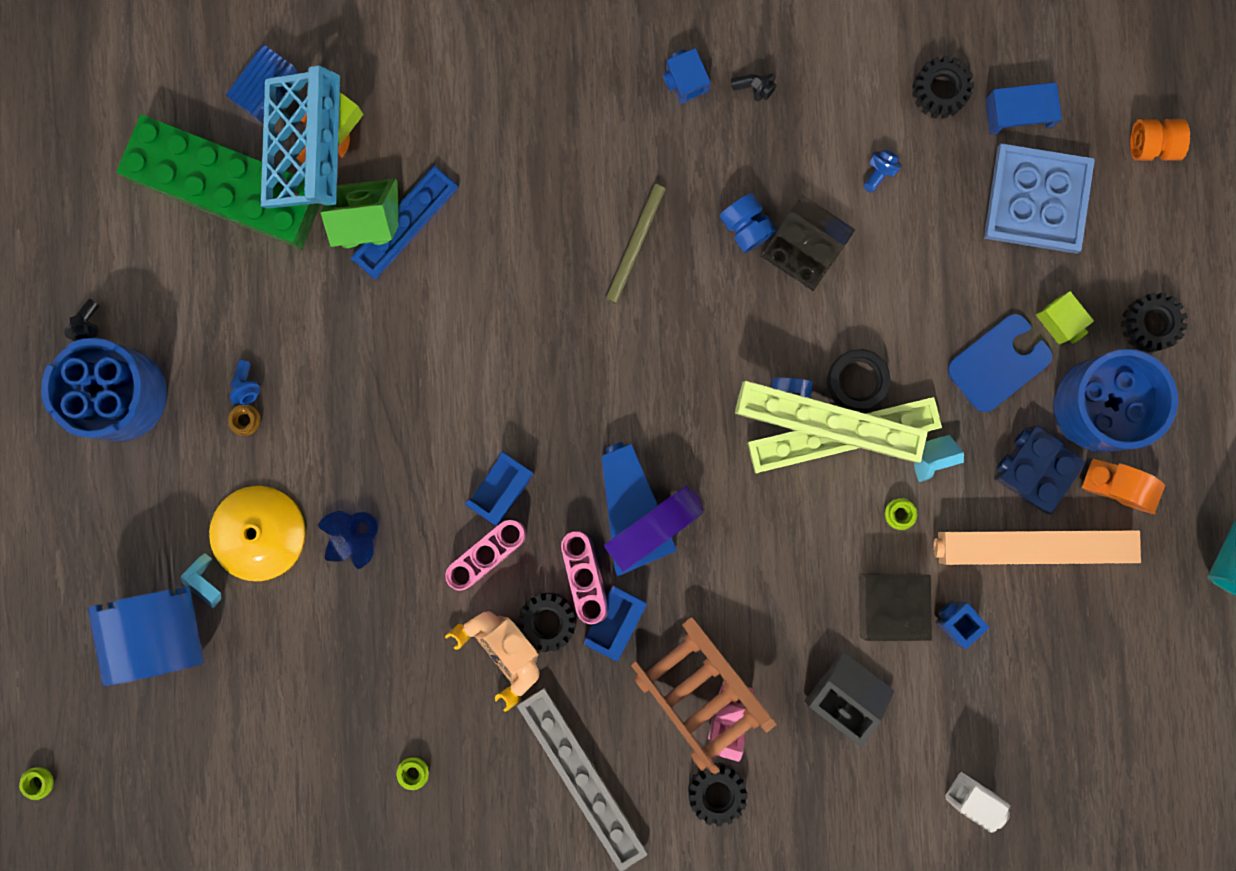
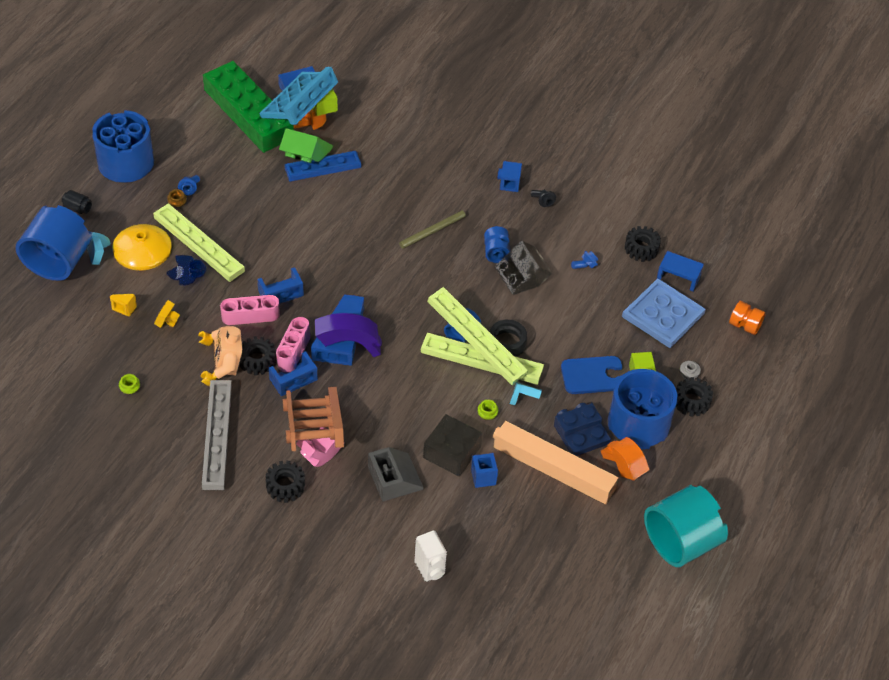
camera: 25 degrees right, 35 degrees down
none -> black brick [62,190,92,214]
none -> yellow slope [110,294,137,316]
none -> yellowish green plate [153,204,245,282]
none -> yellow tile [154,300,180,328]
none -> light grey plate [680,361,701,380]

